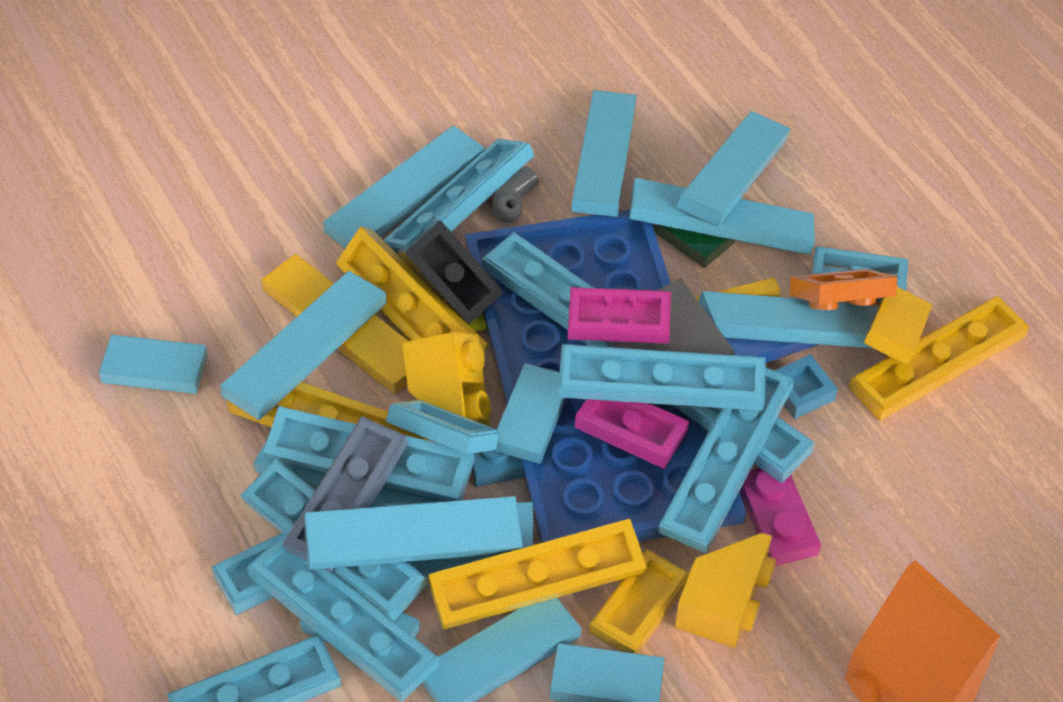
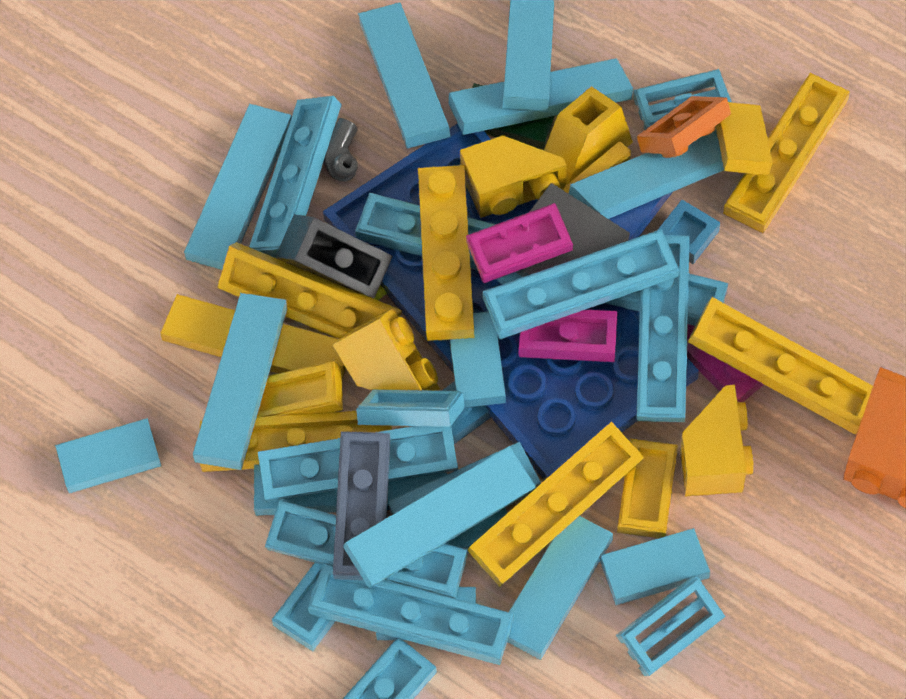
camera: 20 degrees left, 10 degrees up
none -> yellow tile [257,361,343,417]
none -> yellow plate [418,165,474,341]
none -> yellow slope [460,136,567,218]
none -> yellow slope [544,86,633,185]
none -> yellow plate [688,297,873,435]

